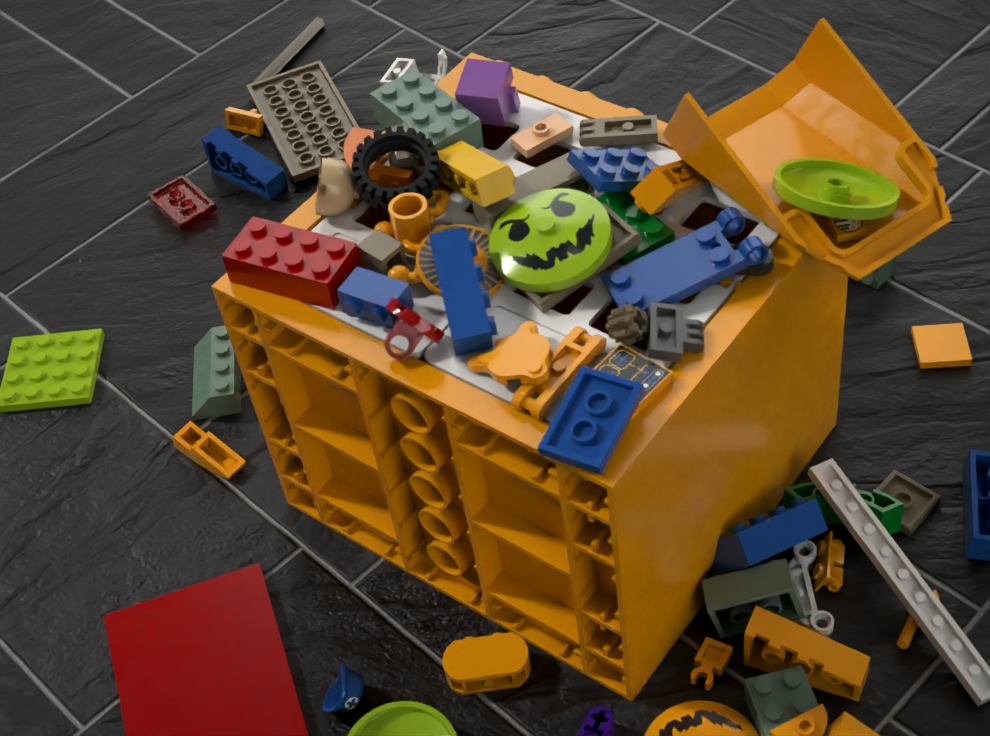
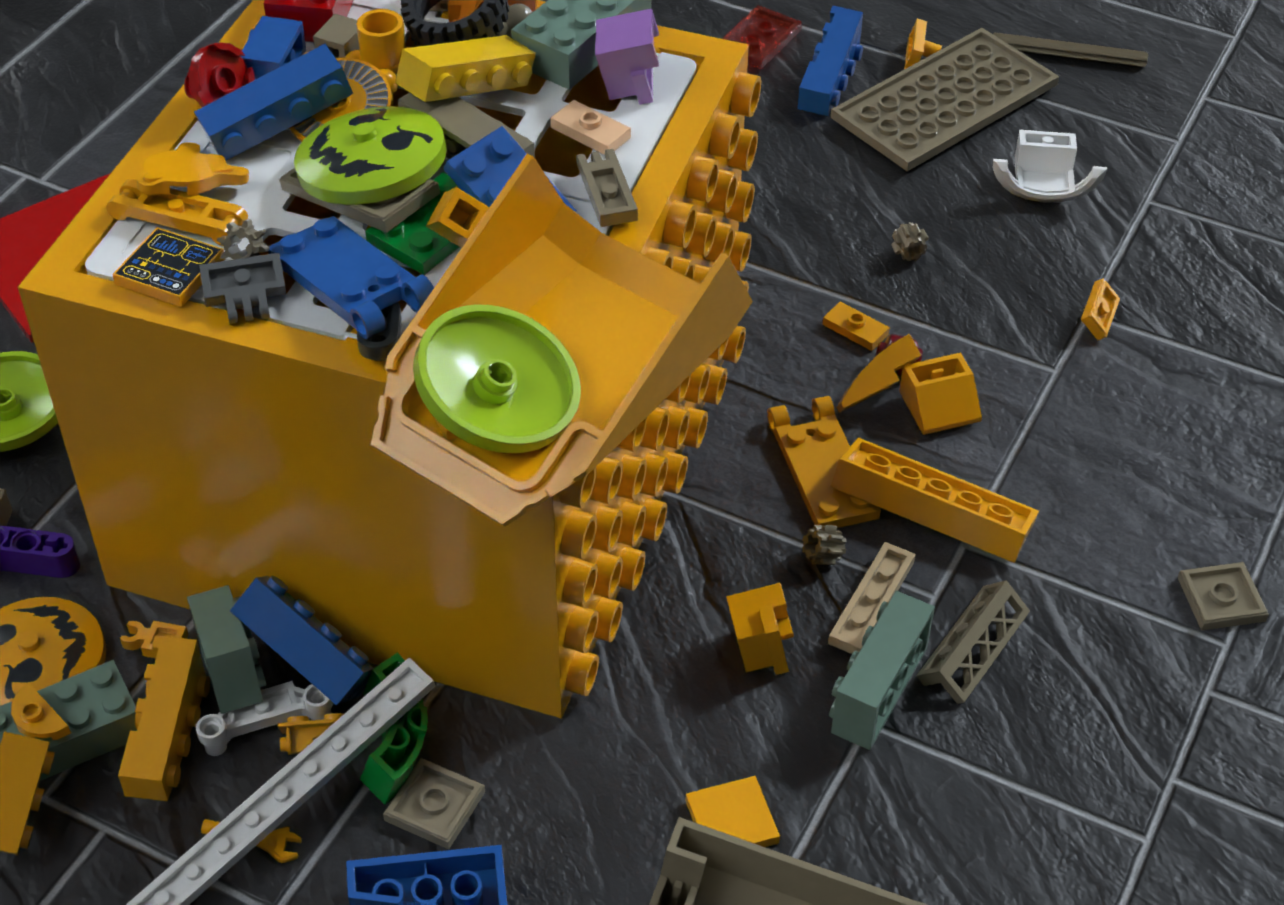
camera: 65 degrees right, 0 degrees up
blue plate [537,366,645,475] -> none

